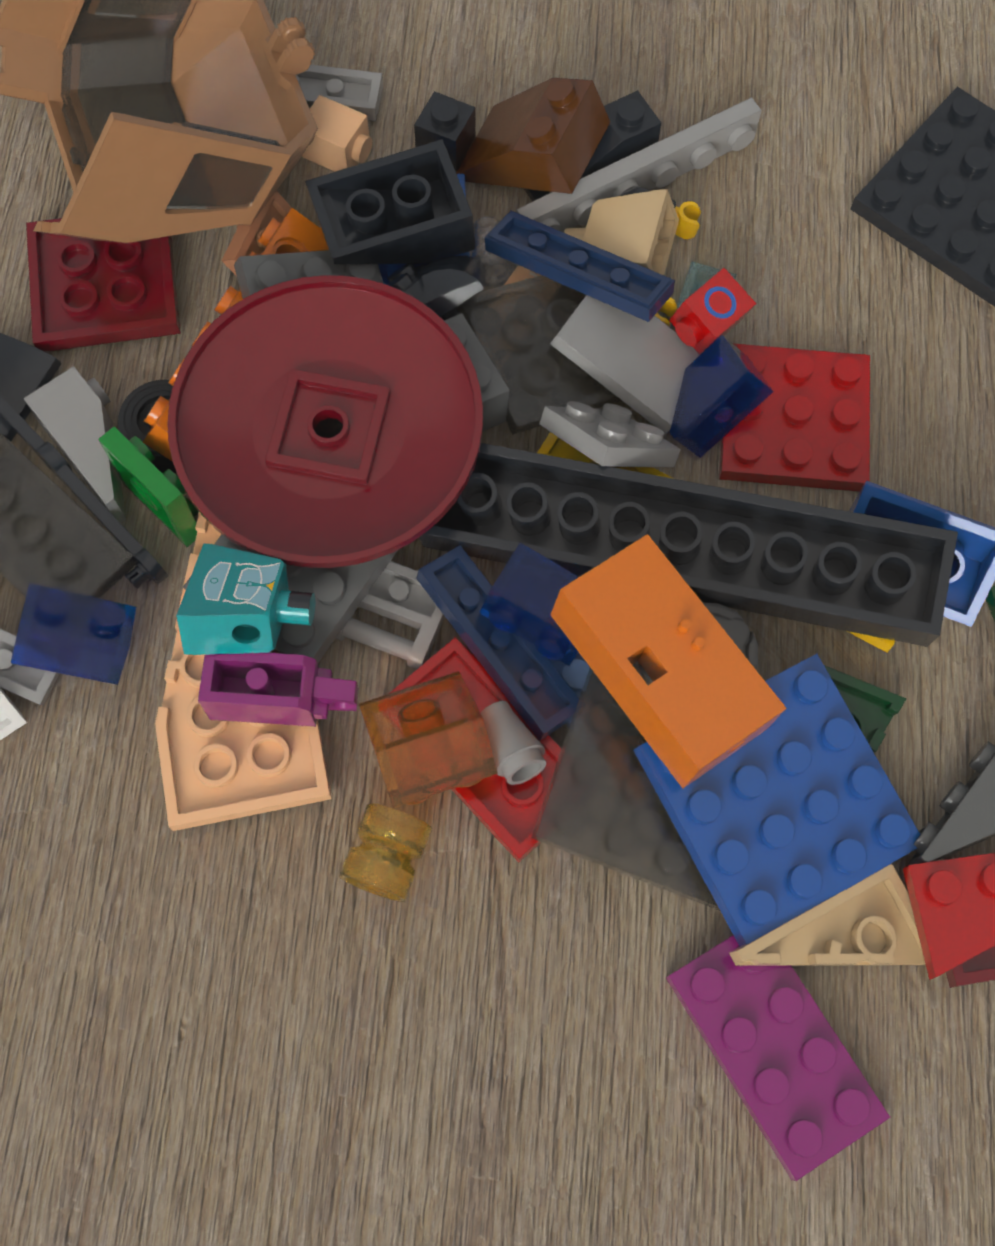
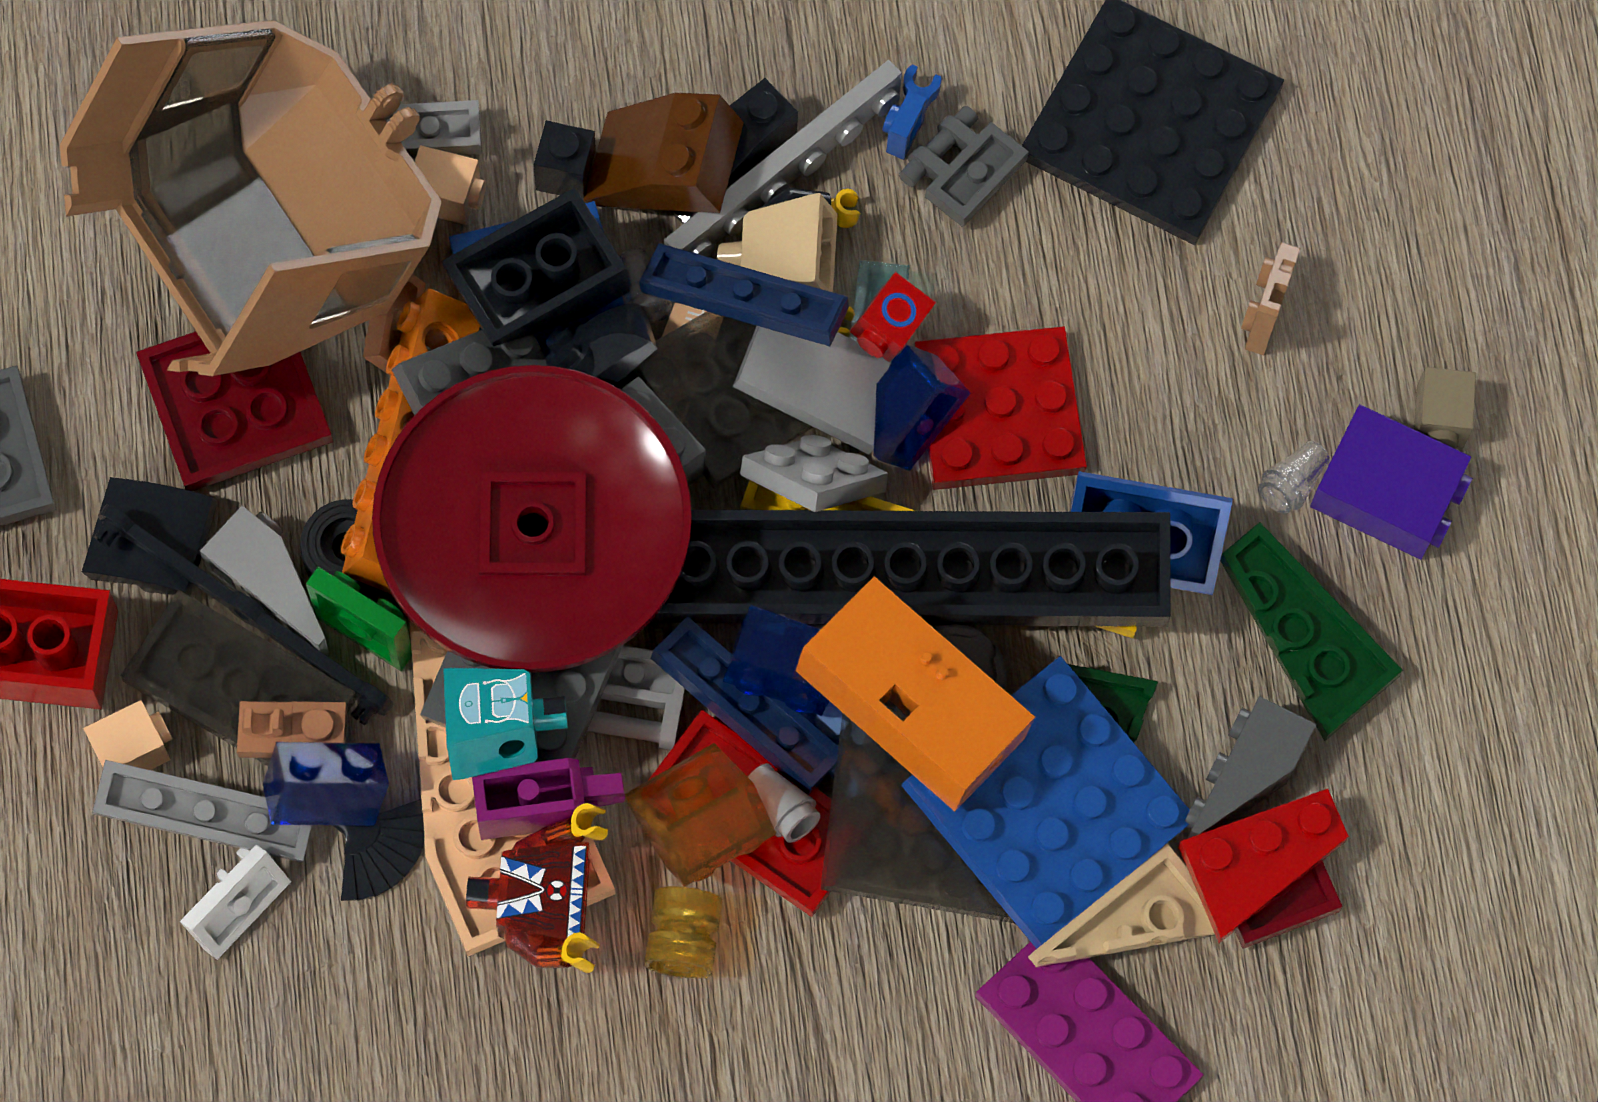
camera: 15 degrees left, 0 degrees up
none -> nougat plate [237,701,348,759]
none -> black hand [322,799,425,901]
none -> torso [466,803,608,973]
none -> blue plate [882,64,941,160]
none -> dark grey plate [899,106,1029,227]

